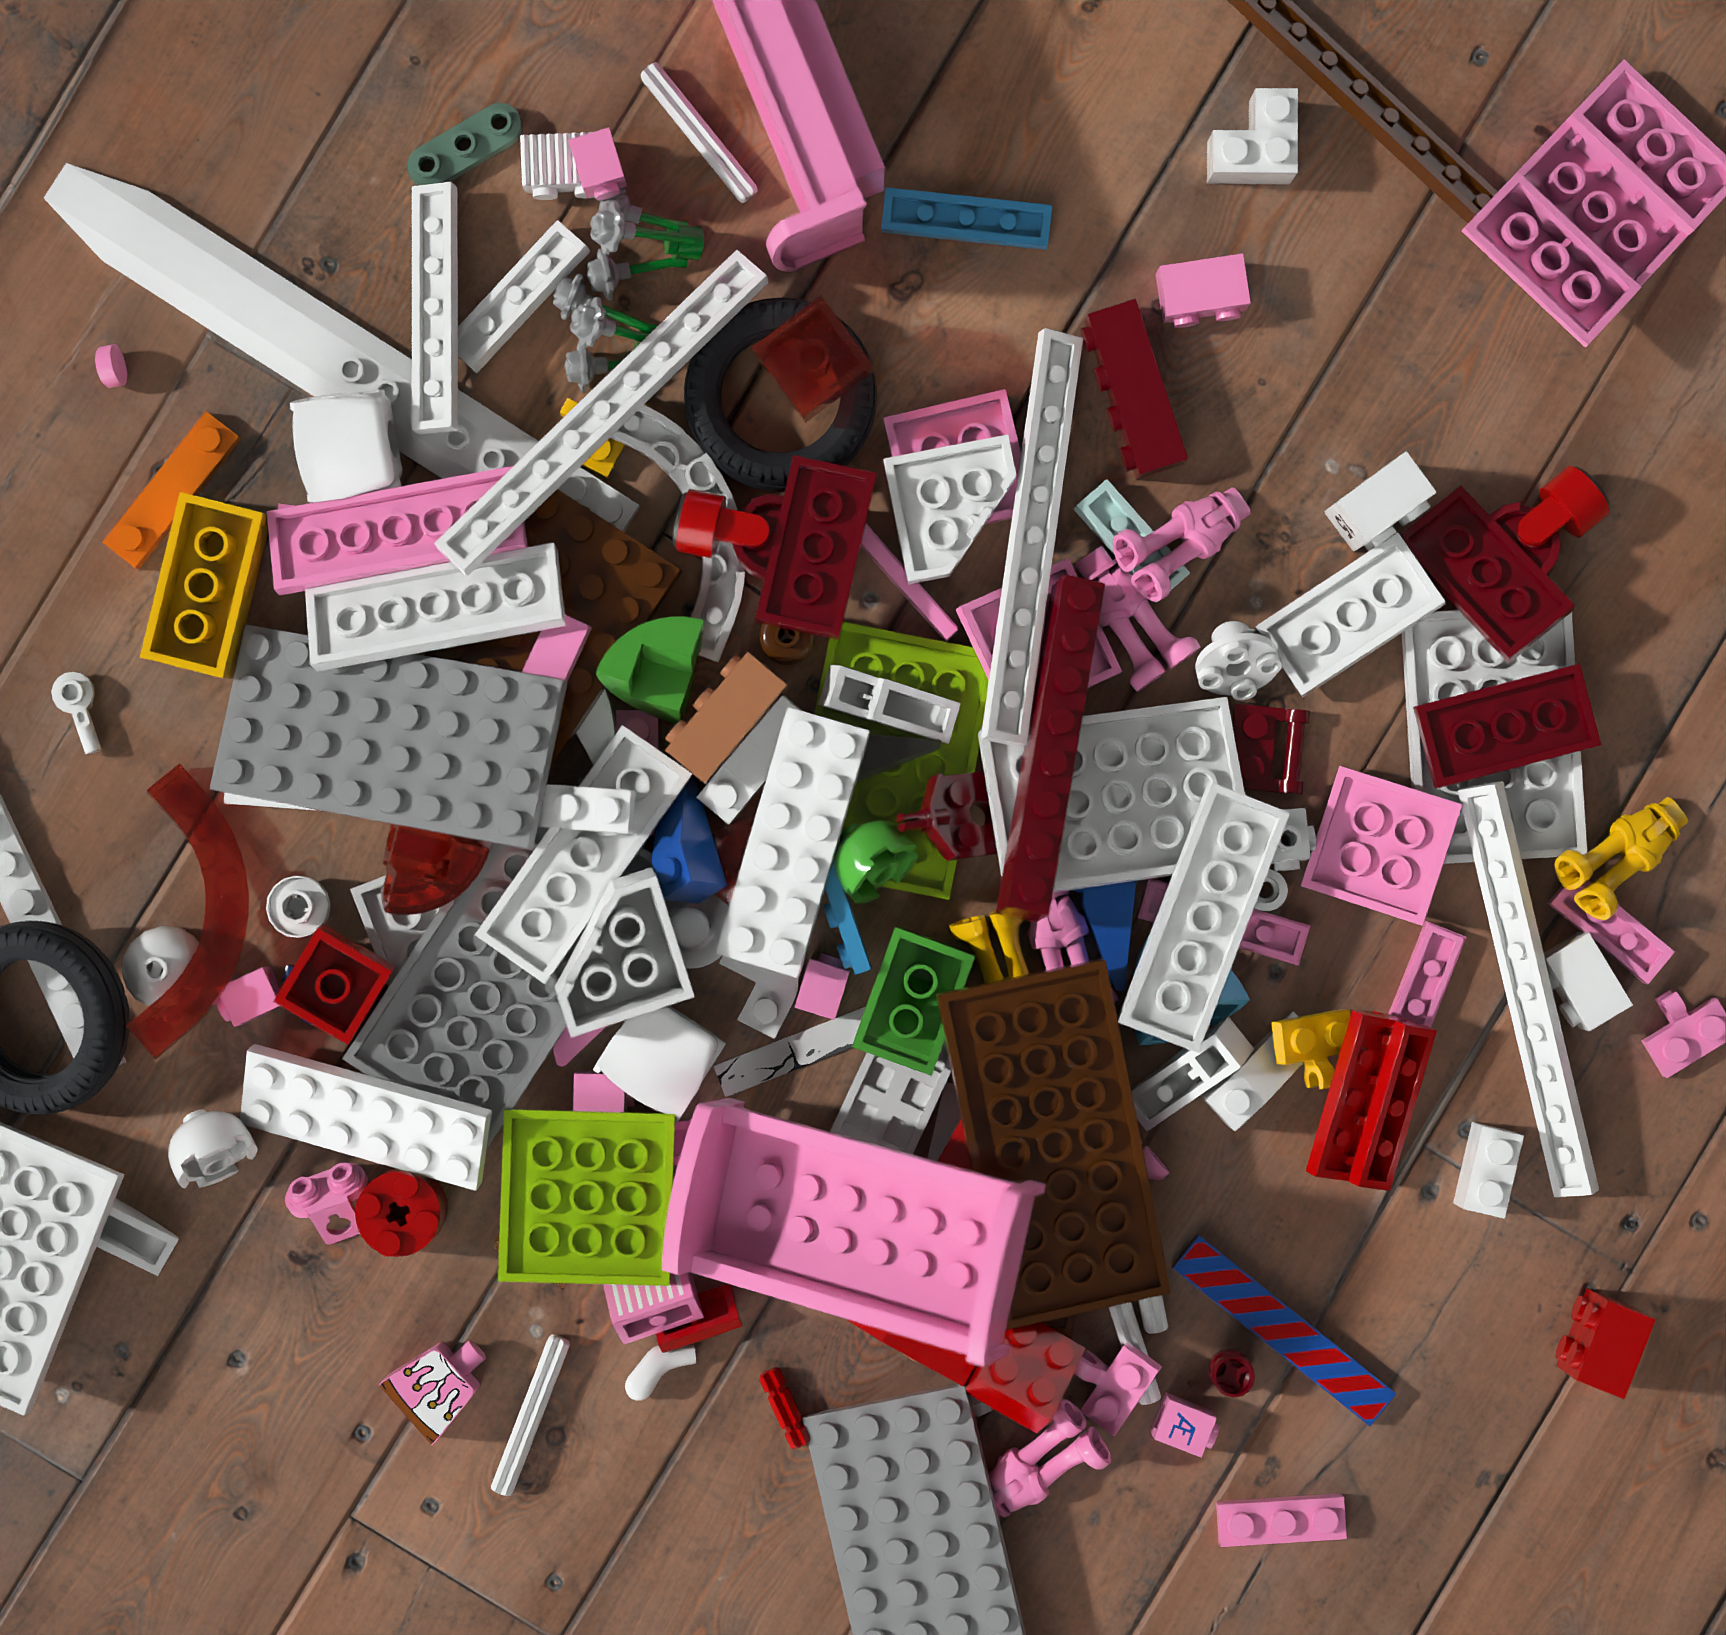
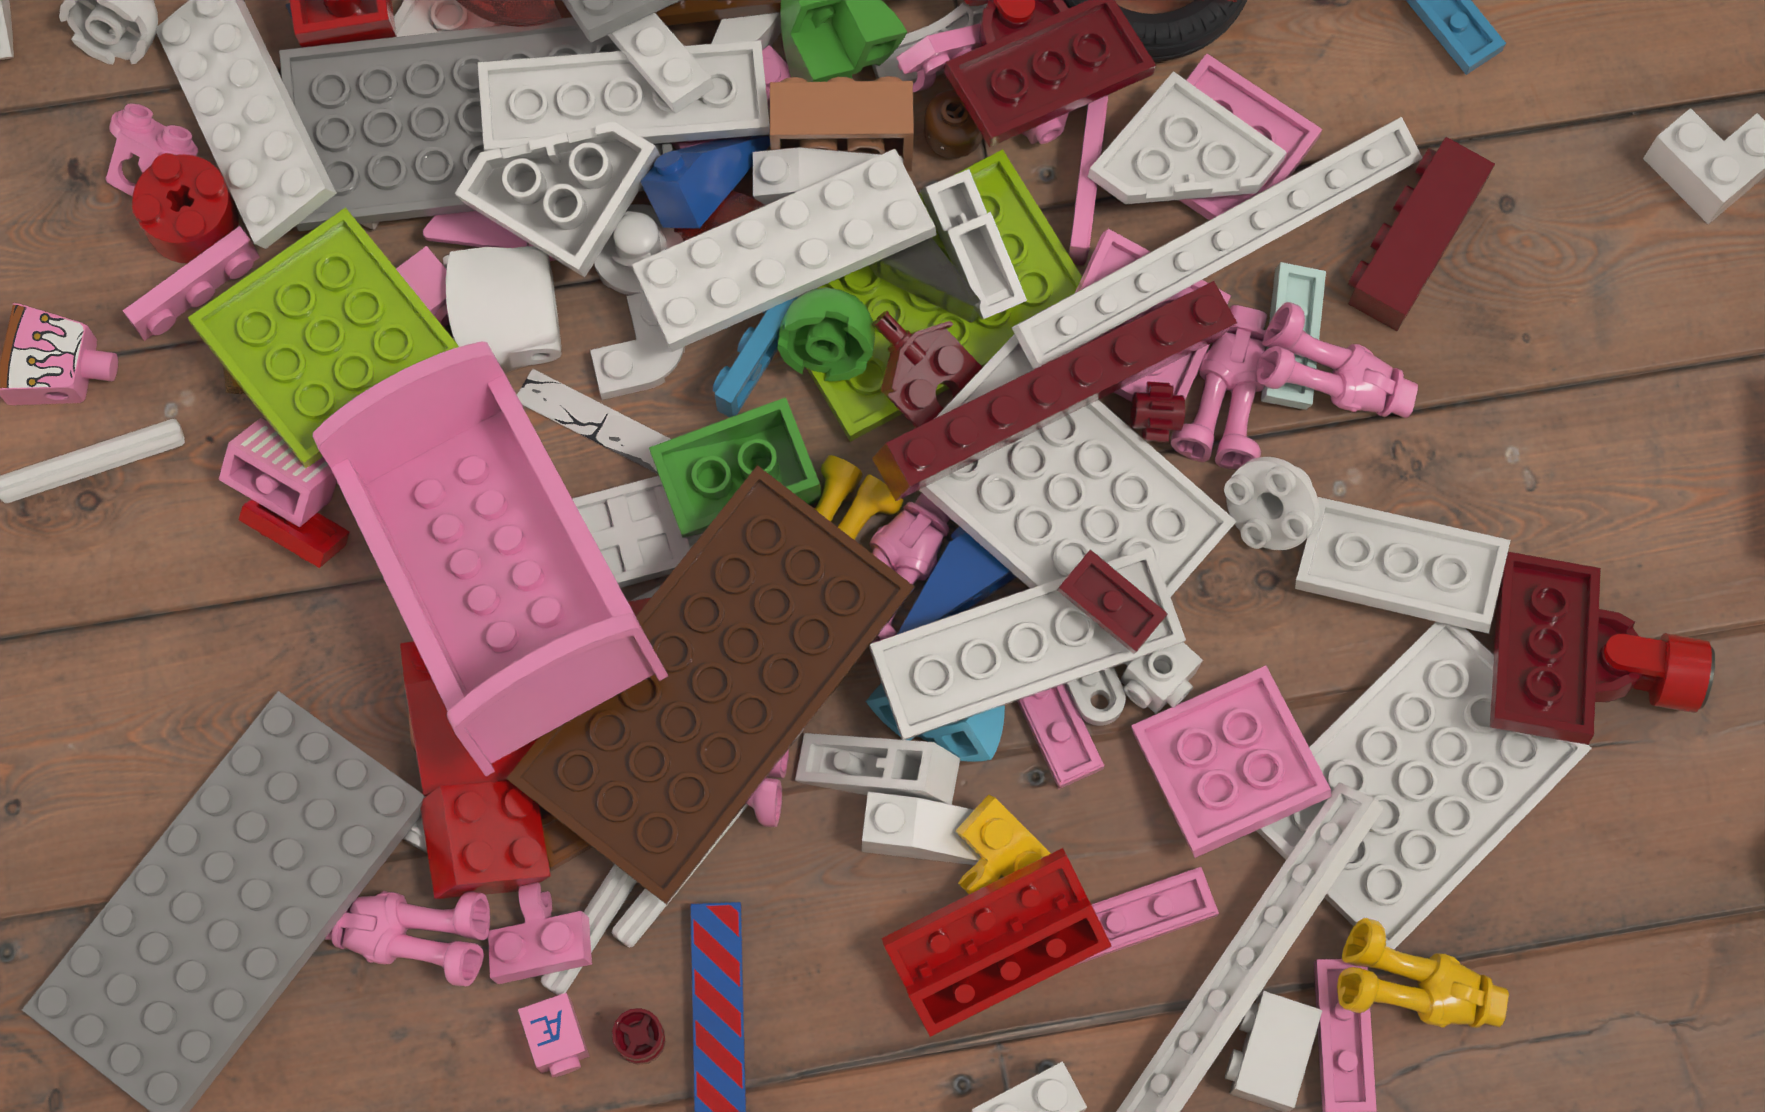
camera: 50 degrees right, 15 degrees down
white arm [625,1343,696,1401] -> none
red axle [759,1367,810,1449] -> none
bright pink brick [794,953,850,1020] -> none
bright pink brick [1155,253,1251,328] -> none
dark red plate [1232,704,1310,795] -> none
white brick [1324,451,1437,552] -> none
dark red plate [1413,663,1602,789] -> none
none -> bright pink plate [123,226,259,341]
none -> bright pink plate [896,24,982,92]
none -> dark red plate [1057,549,1168,654]
none -> dark red gear [1130,381,1185,442]

